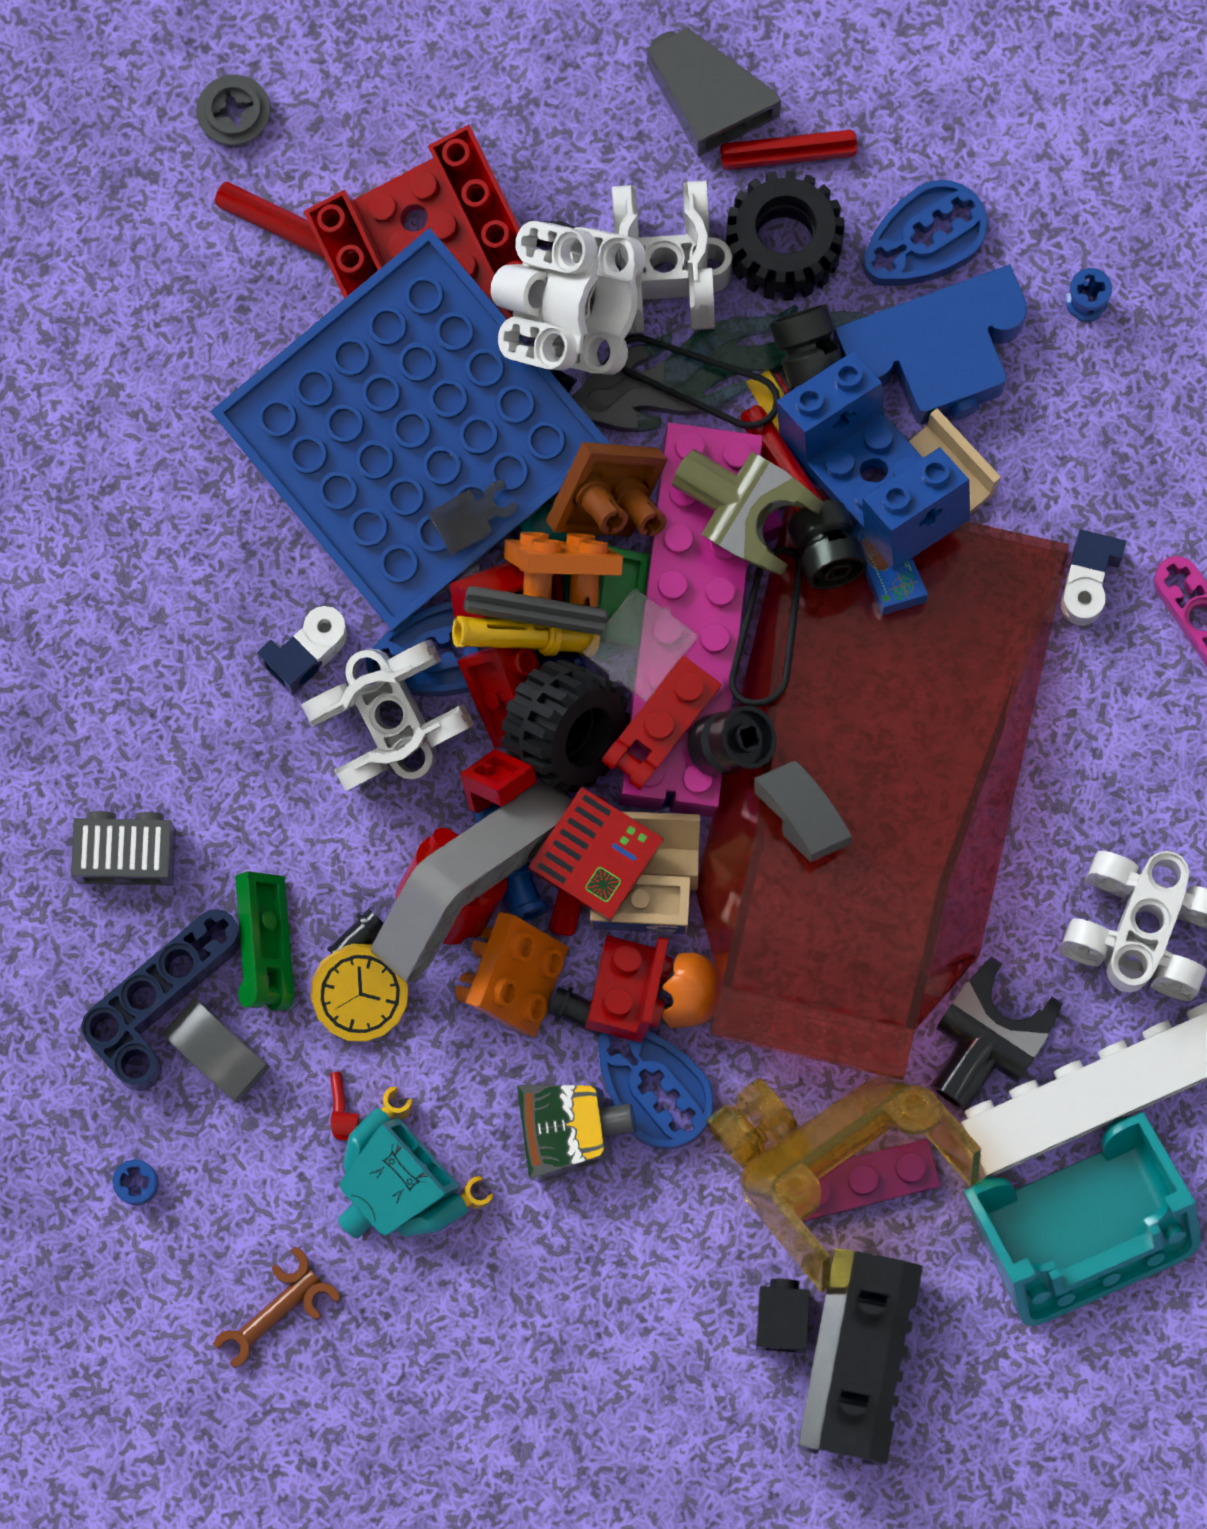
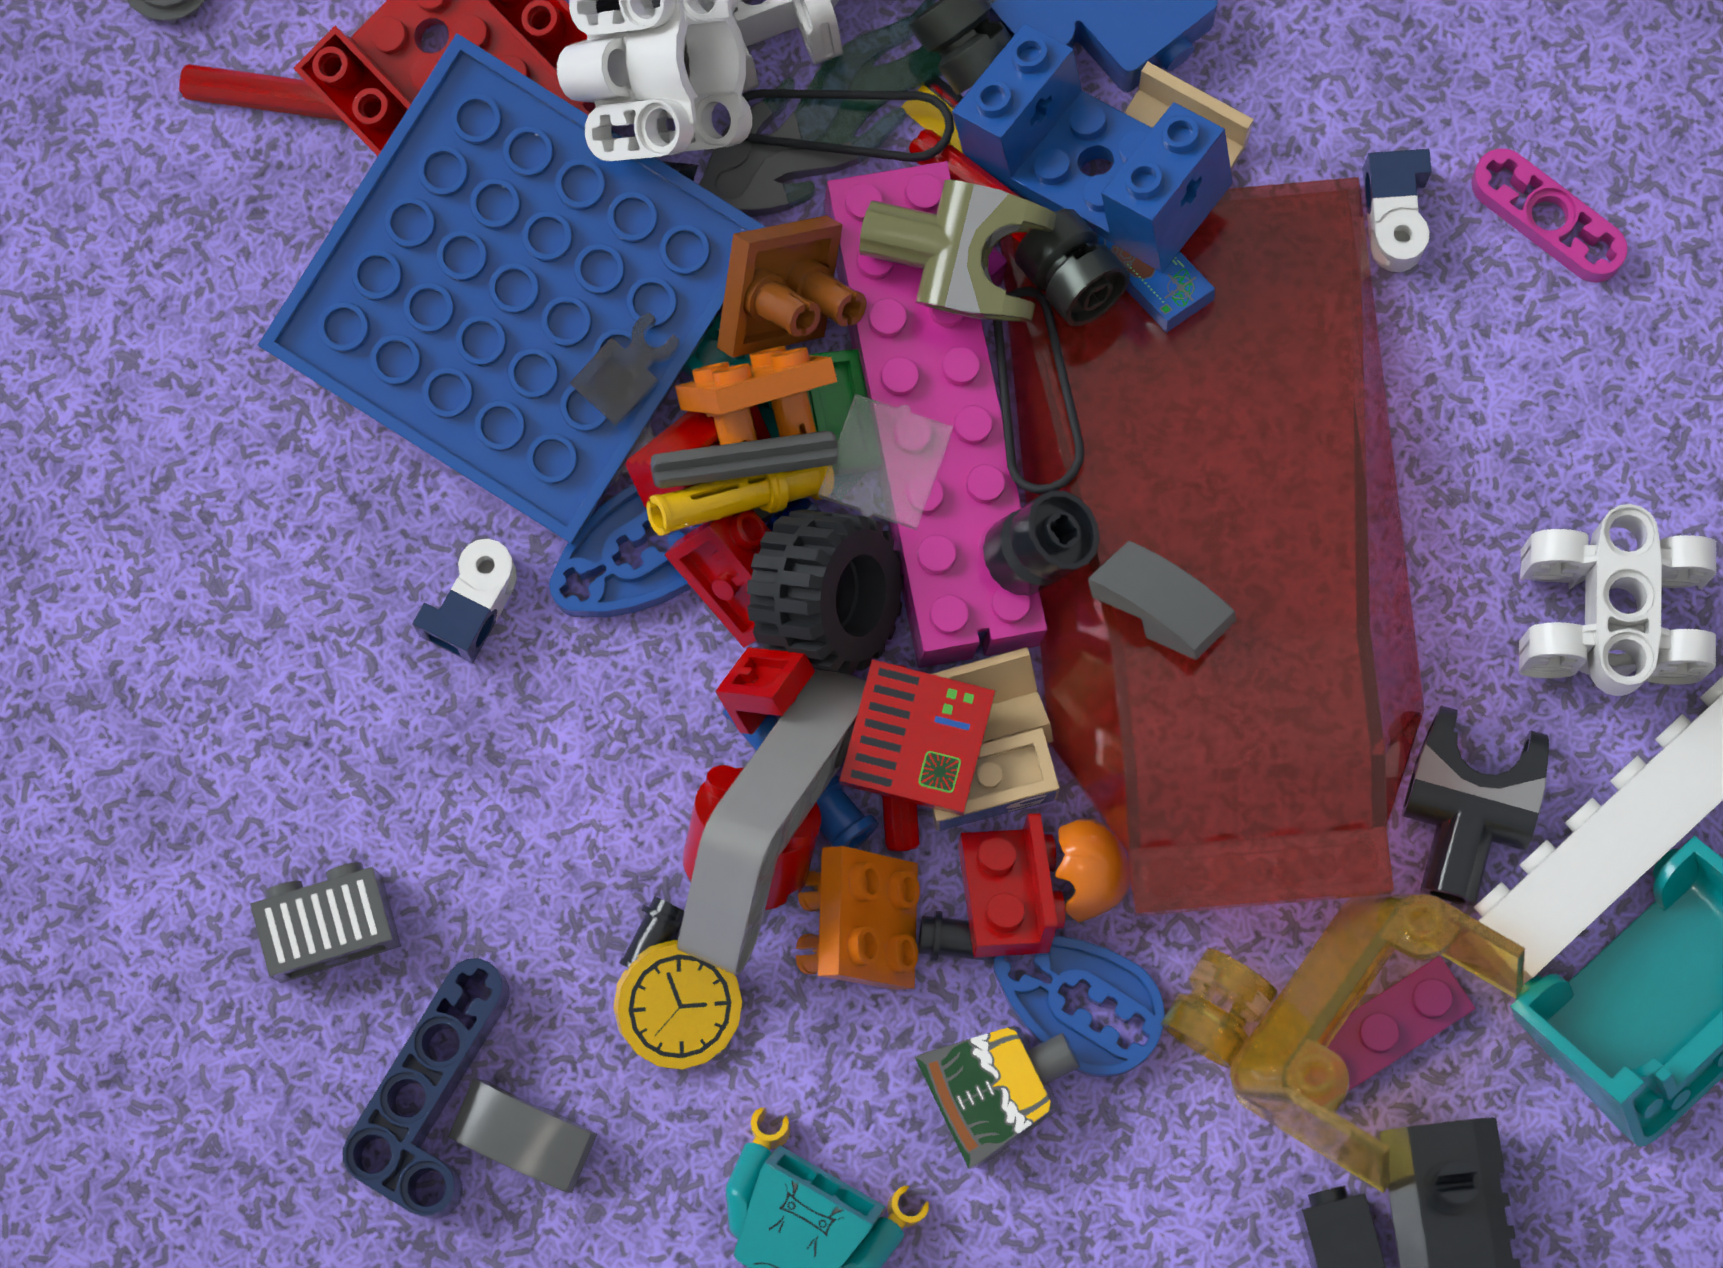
camera: 15 degrees left, 0 degrees up
green plate [235,871,294,1011] -> none
white piece [301,639,475,791] -> none
red hand [330,1072,360,1141] -> none
red plate [601,655,722,790] -> none

